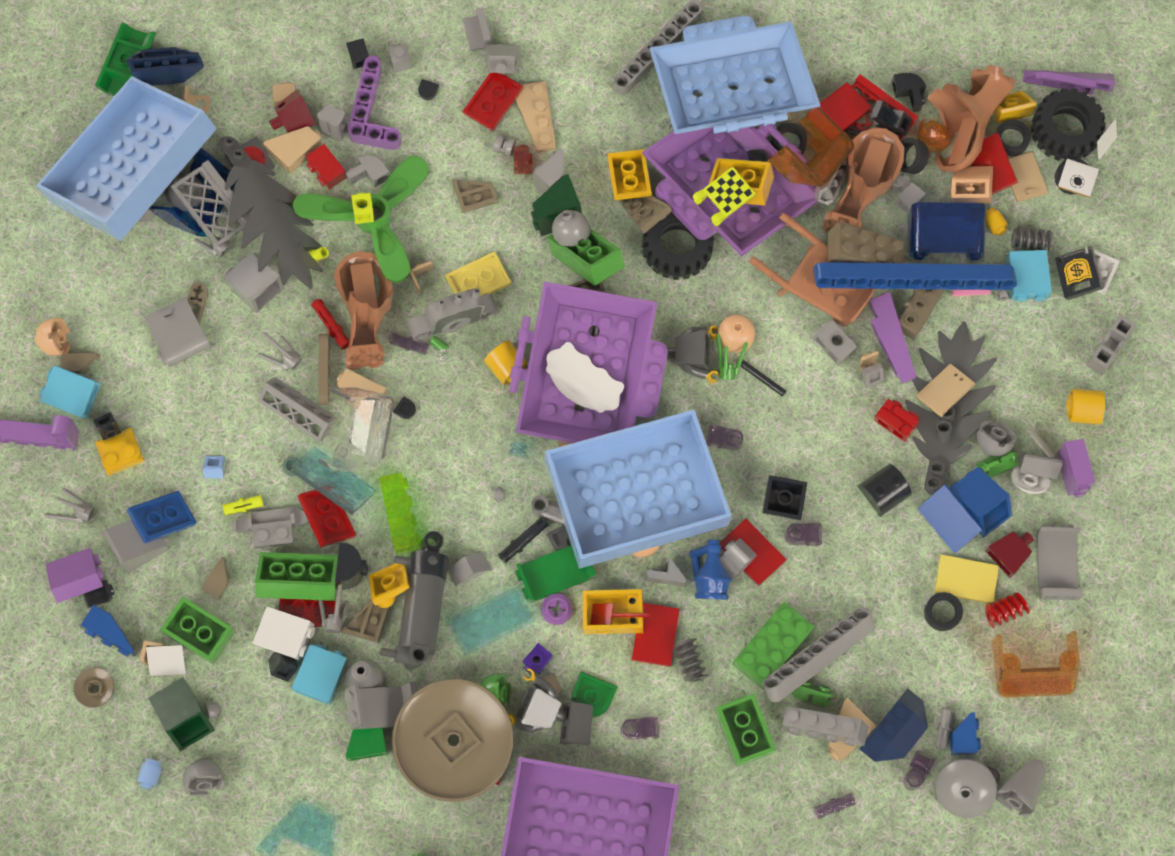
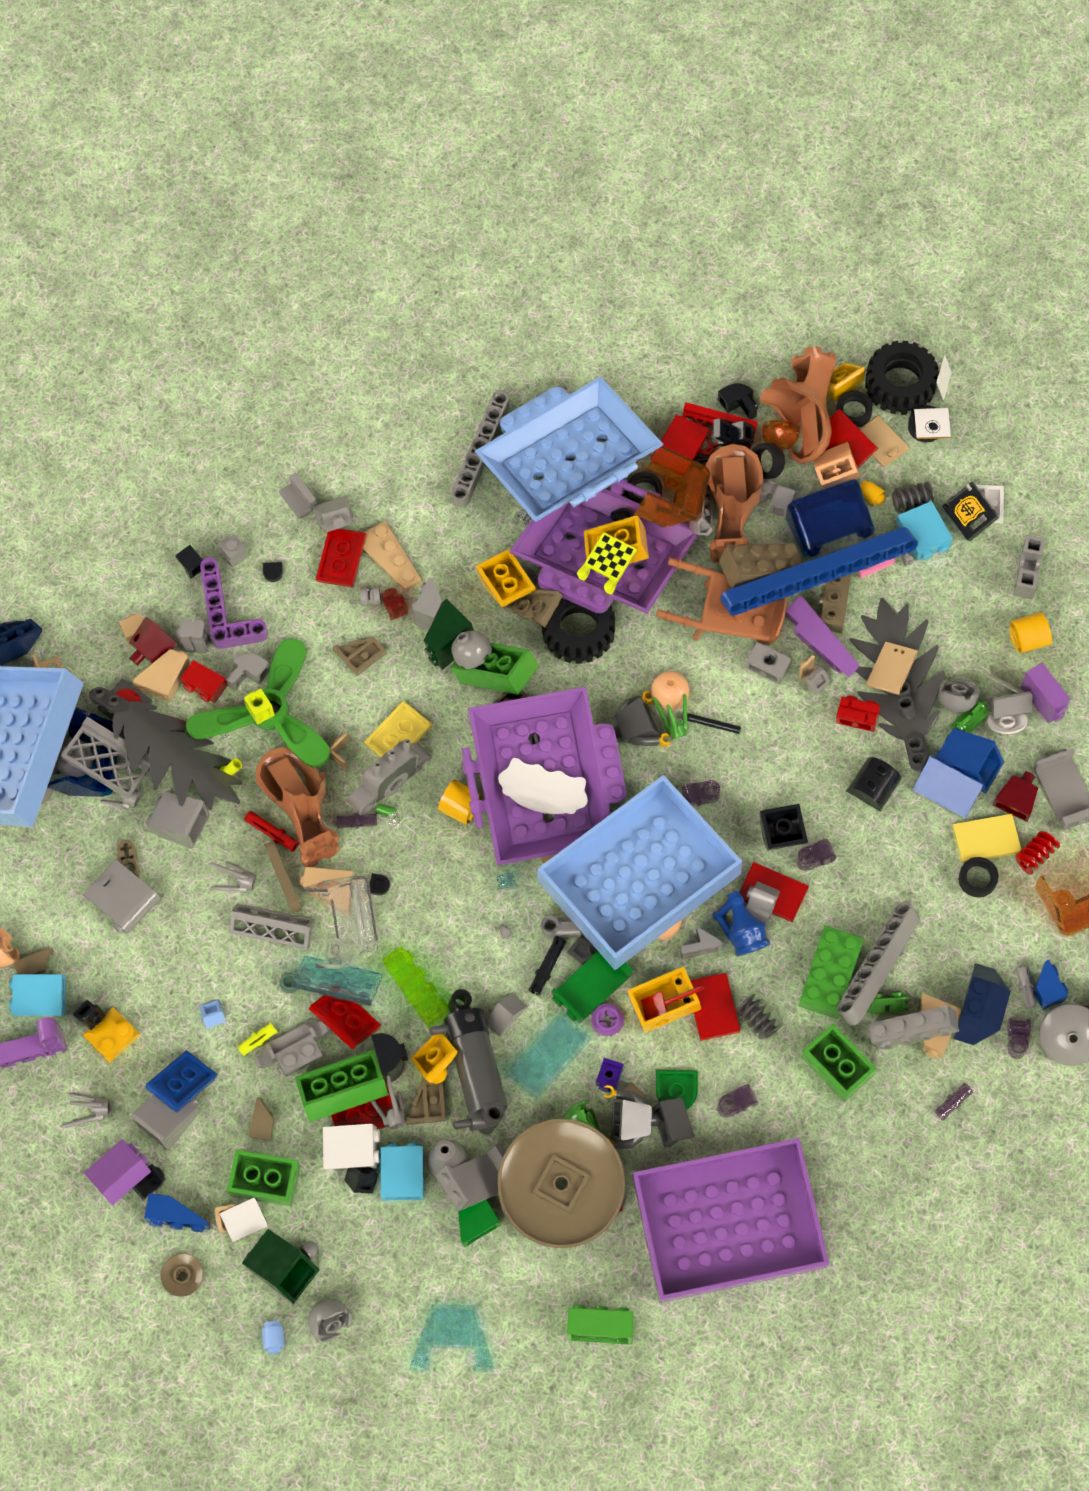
camera: 15 degrees left, 5 degrees down
medium lavender wedge [1023,70,1115,95] -> none

